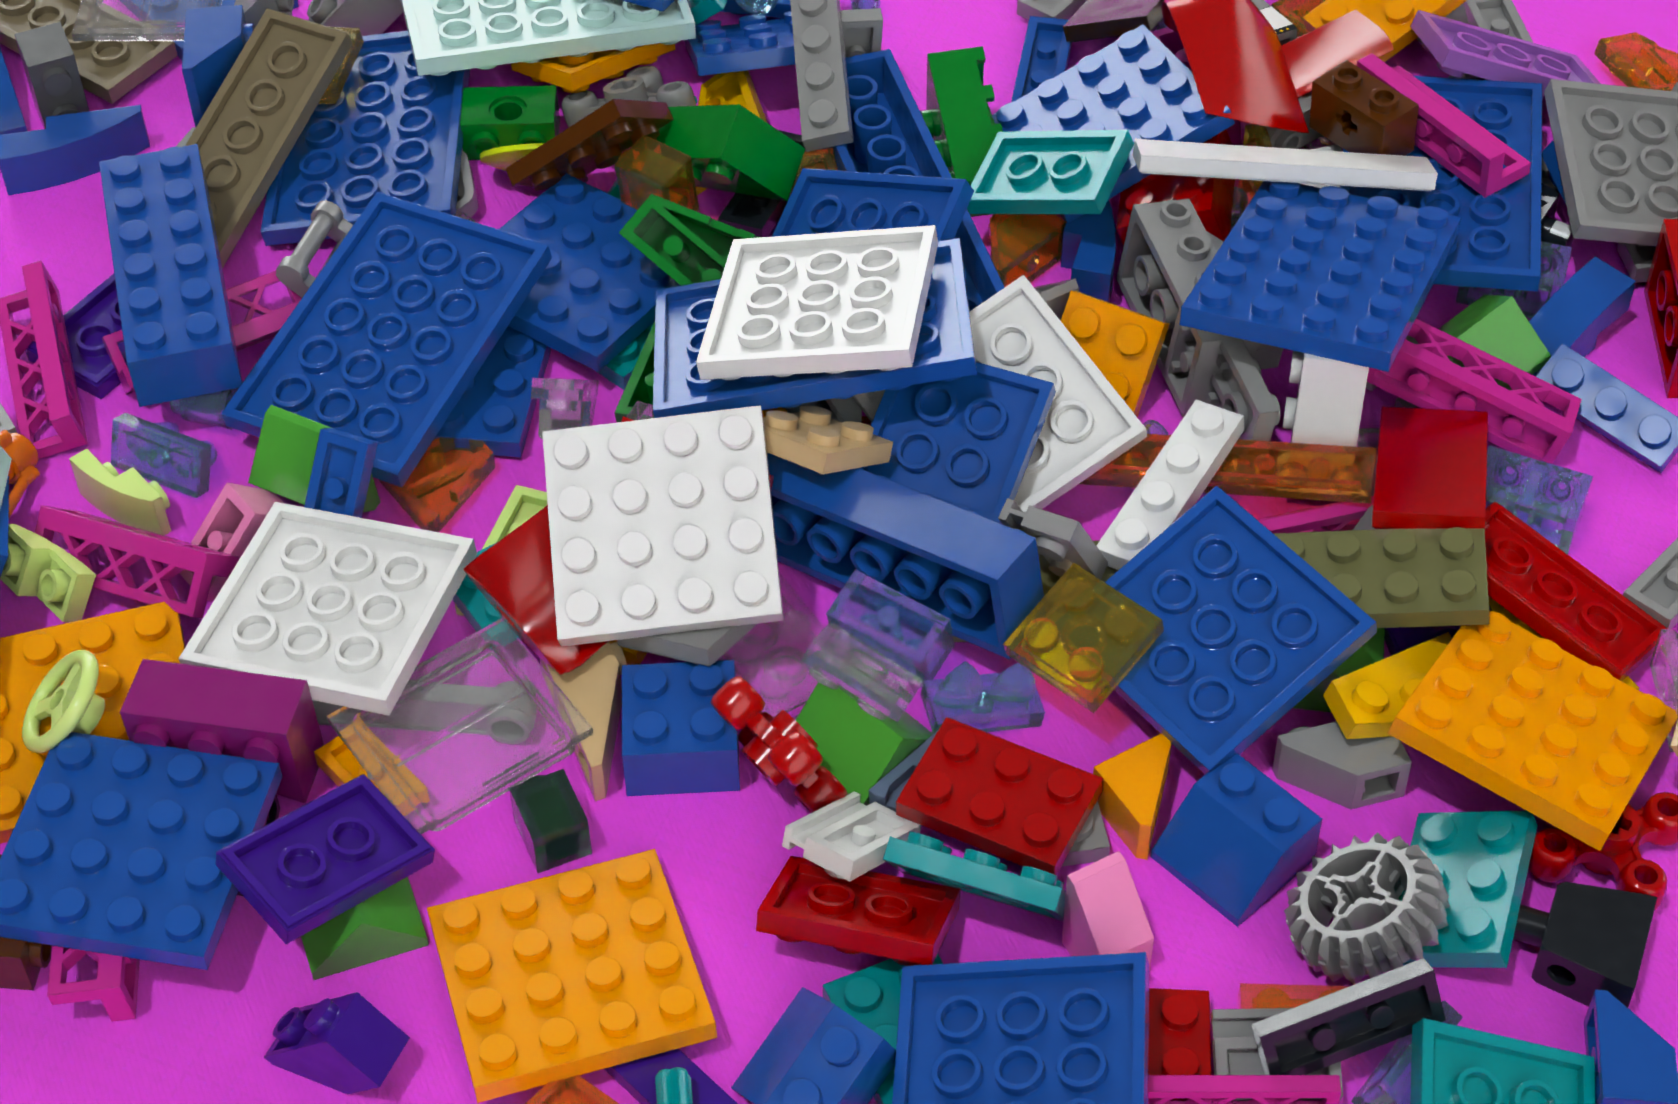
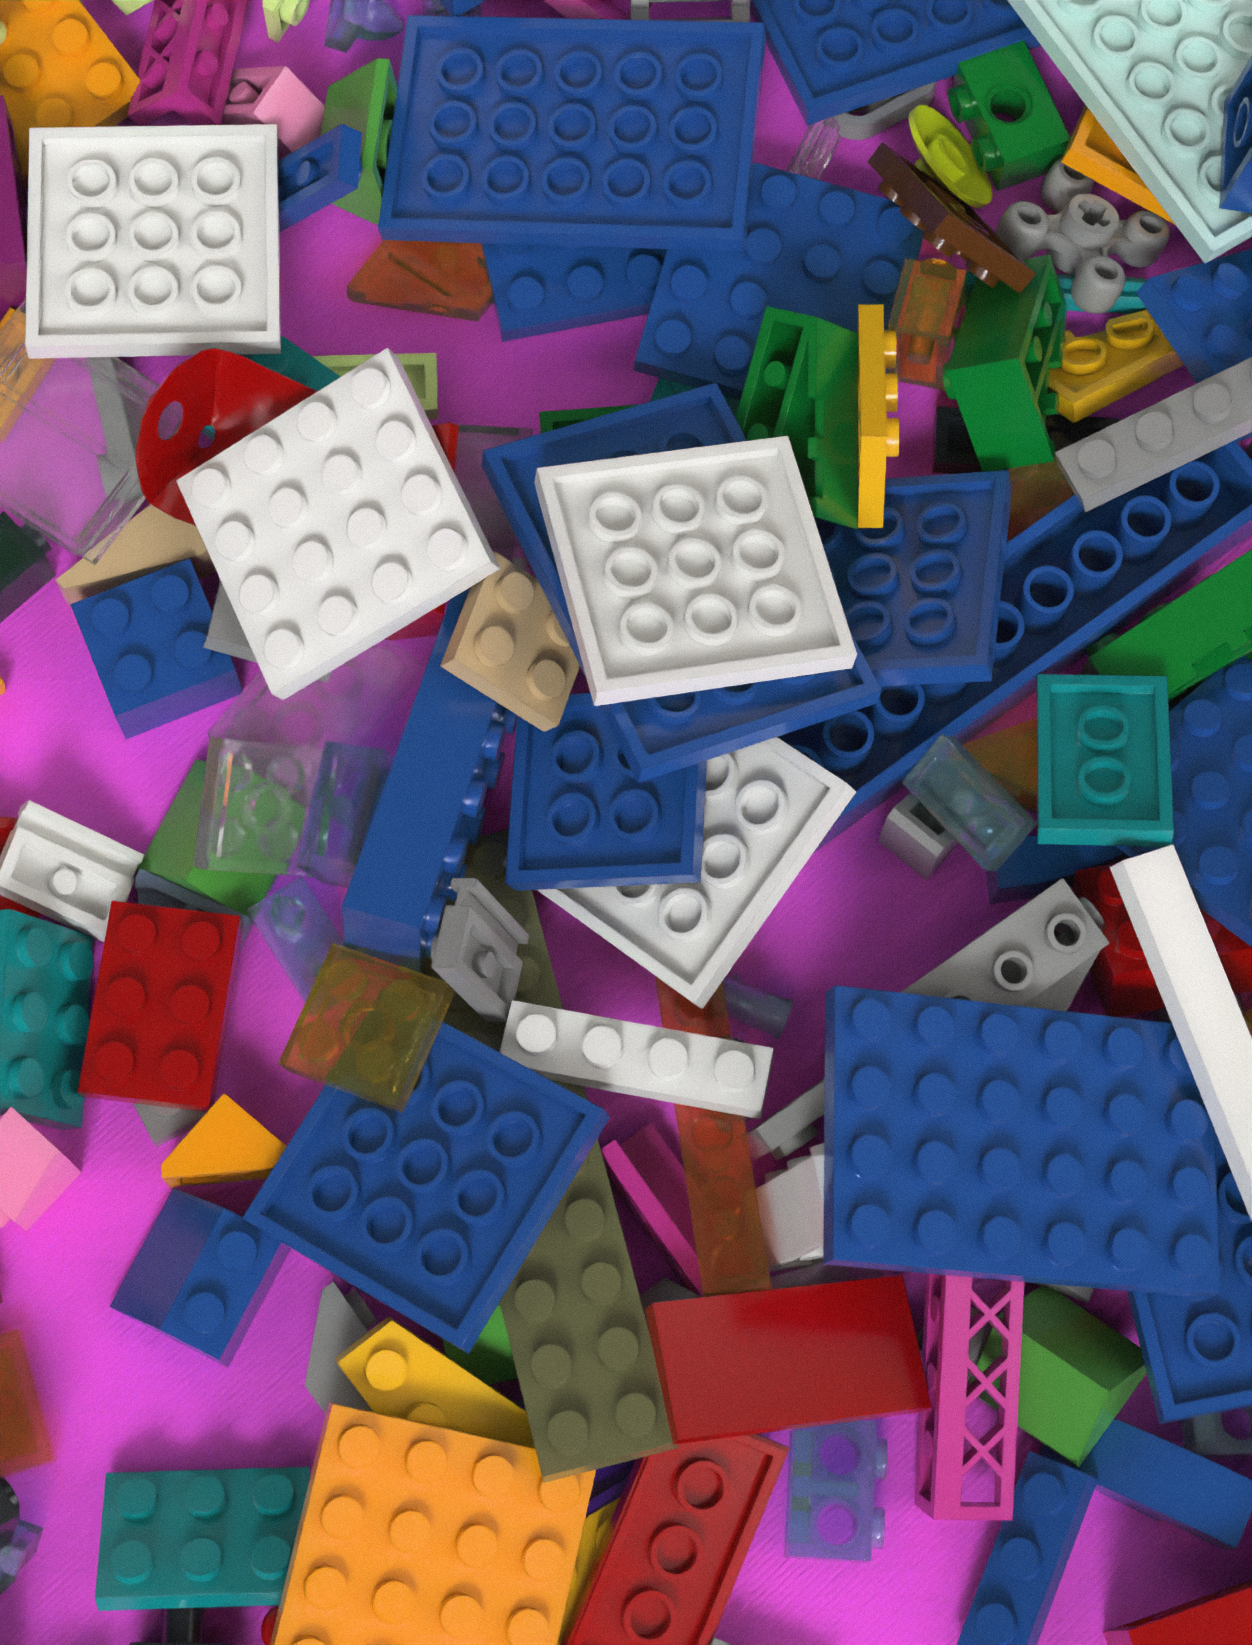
camera: 65 degrees right, 25 degrees up
clear slope [531,378,599,439] -> none
red gear [710,676,848,813] -> none
light orange plate [1061,290,1170,417] -> none
light grey gear [1284,832,1450,985] -> none
none -> yellow wing [857,305,899,528]
none -> clear light blue tile [902,734,1037,871]

